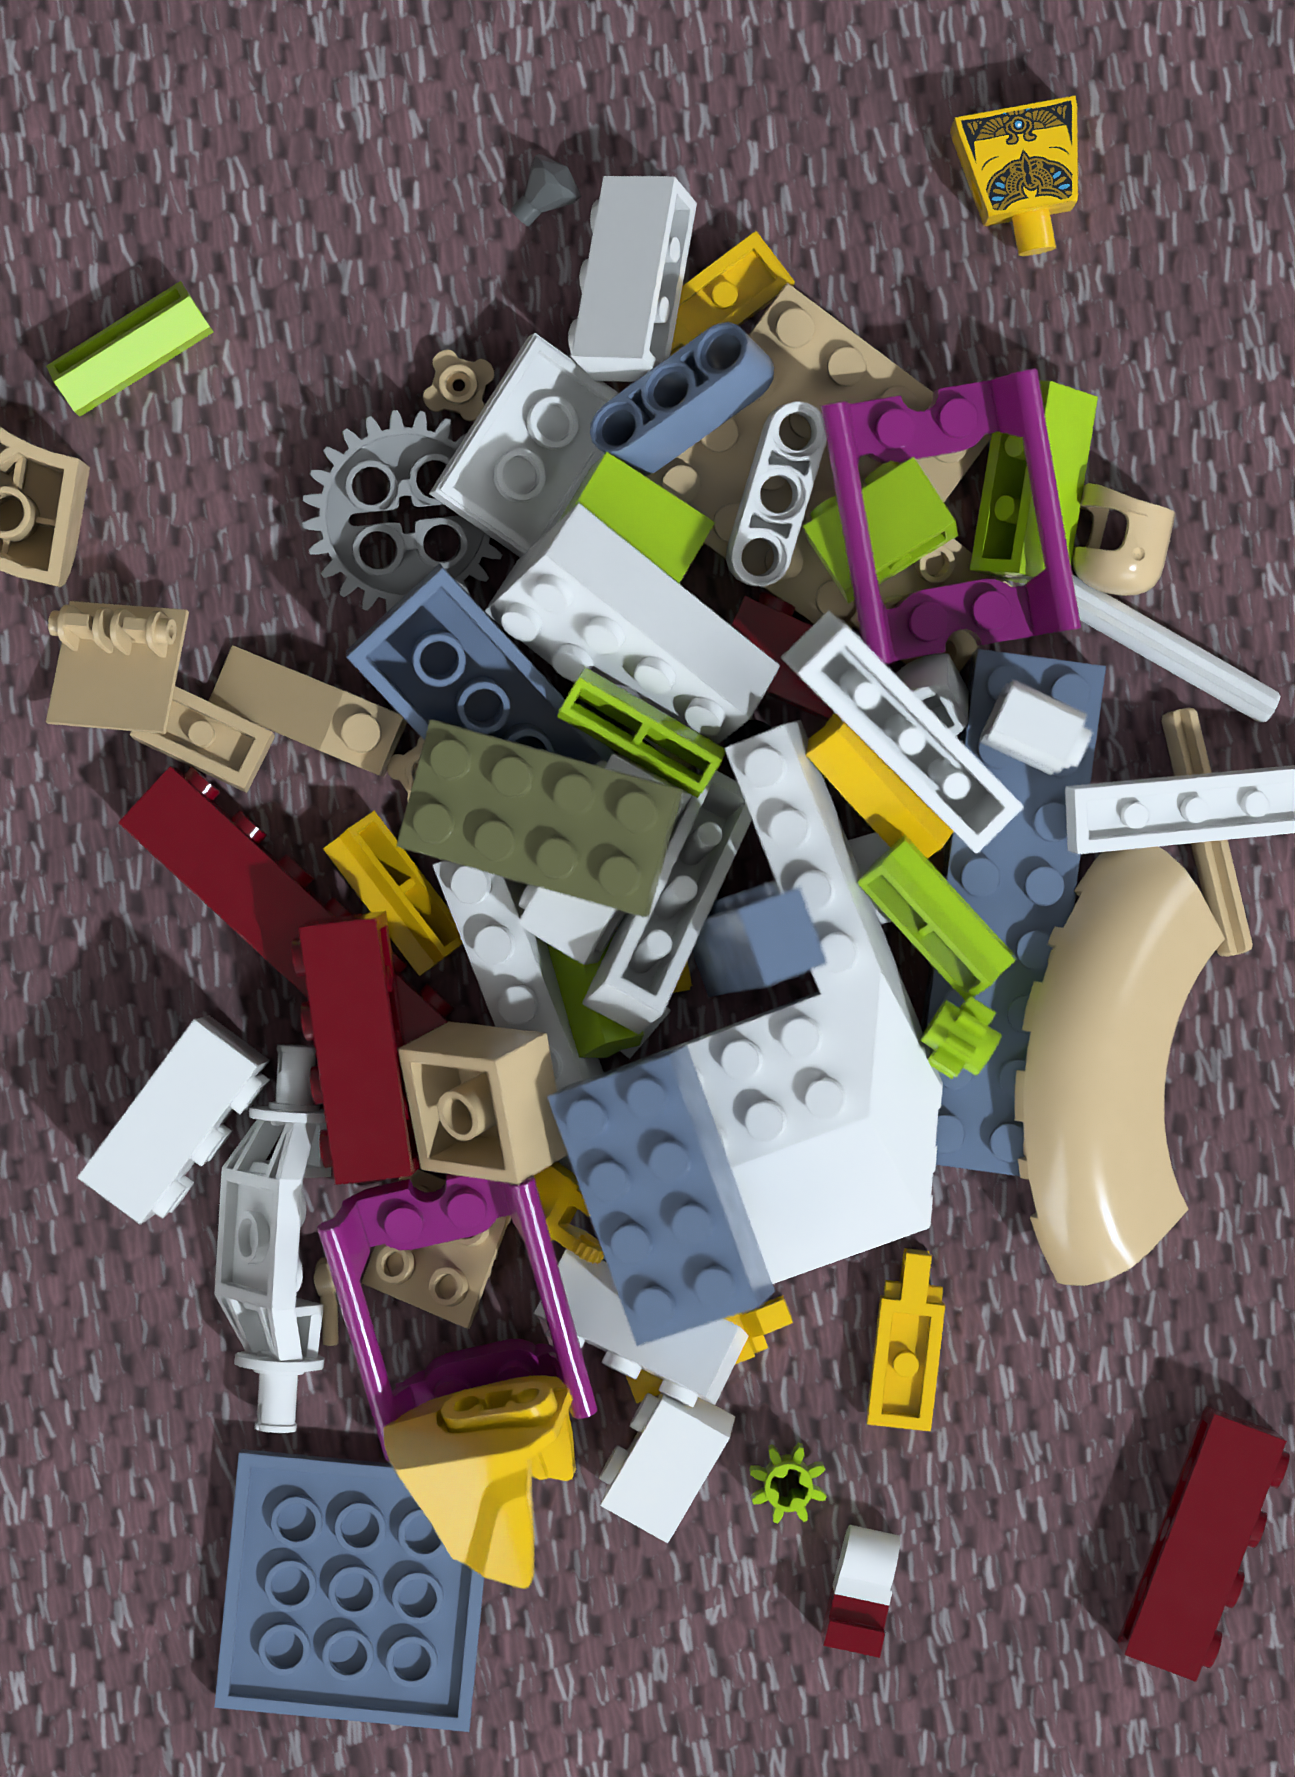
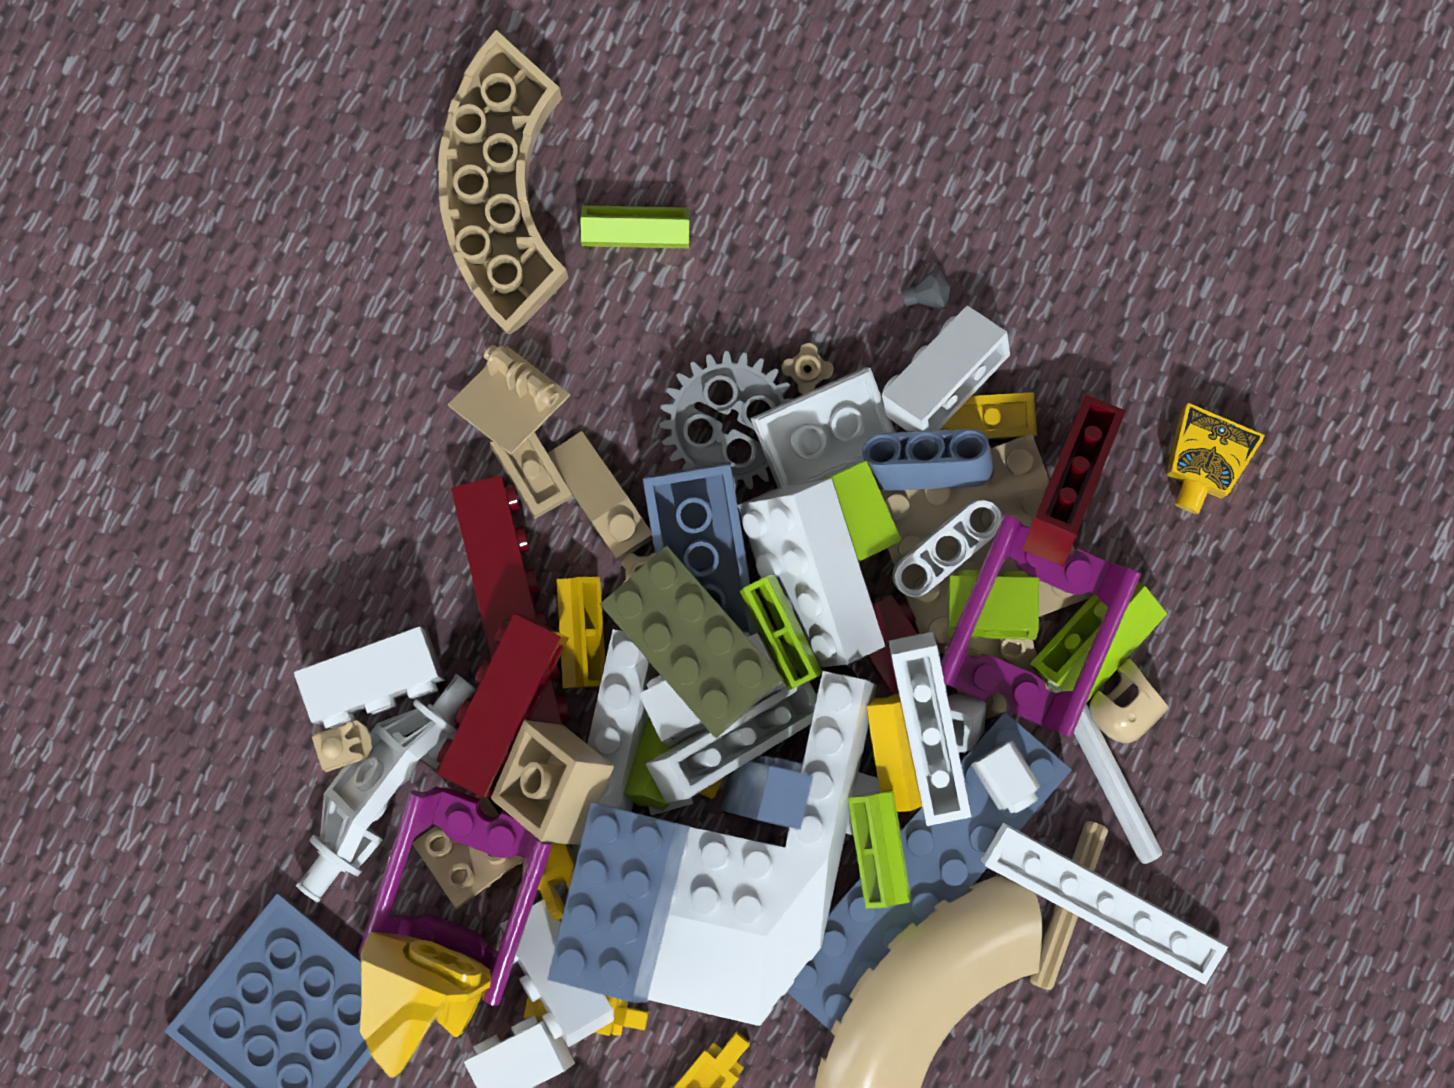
camera: 35 degrees right, 5 degrees down
tan hand [314,1257,339,1346] -> none
lime gear [920,996,1002,1079] -> none
none -> tan piece [312,720,373,772]
none -> dark red brick [1022,394,1126,567]

